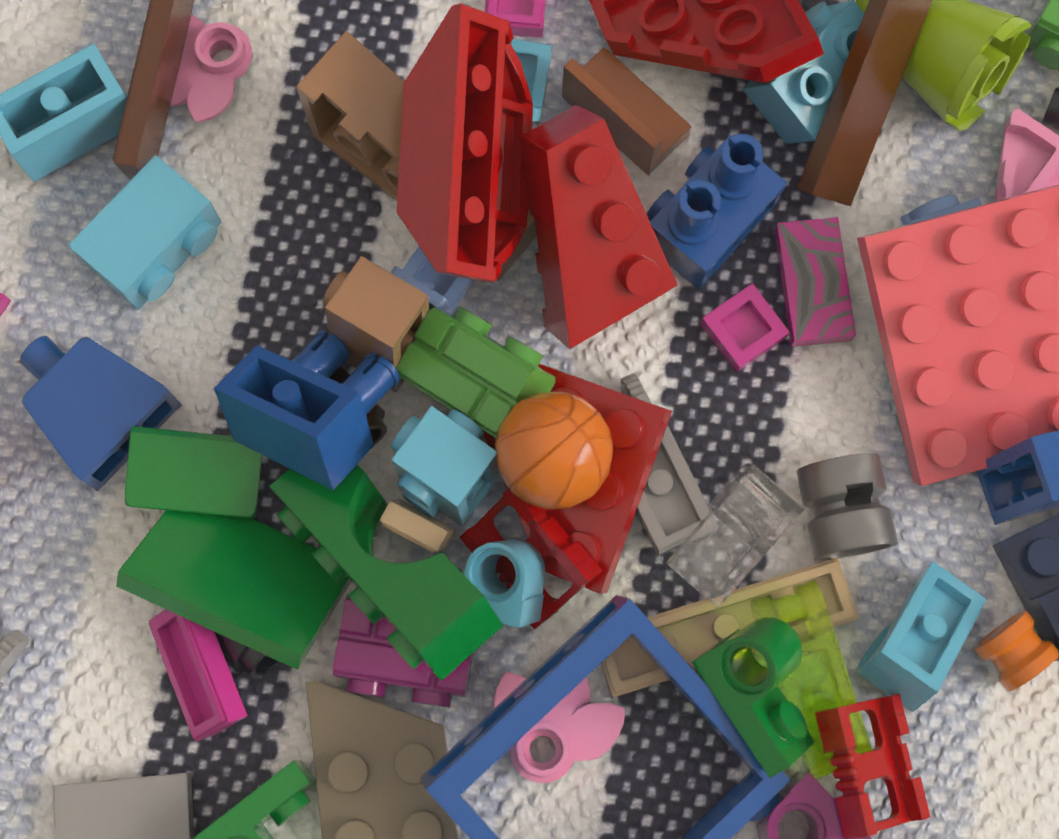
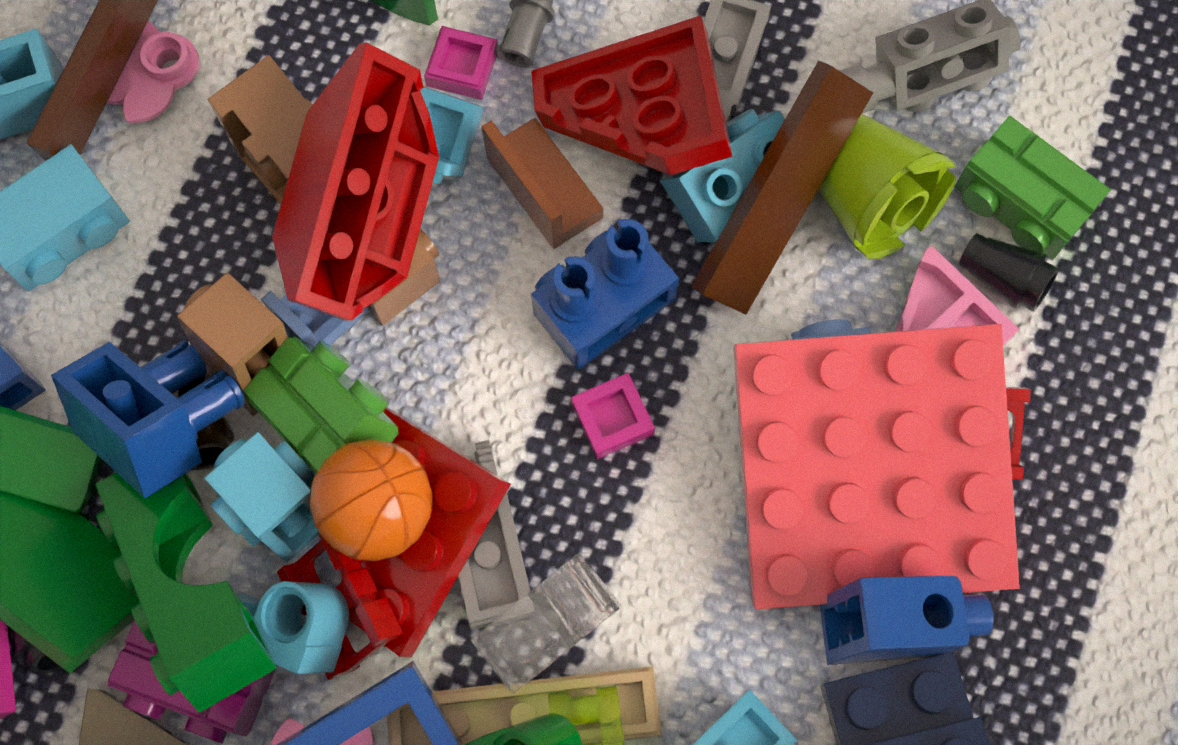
camera: 15 degrees right, 5 degrees down
tan tile [380,500,457,553] -> none
red wedge [521,105,678,349] -> none
dark pink tile [774,217,856,347] -> none
flat silver wheel [796,453,899,560] -> none

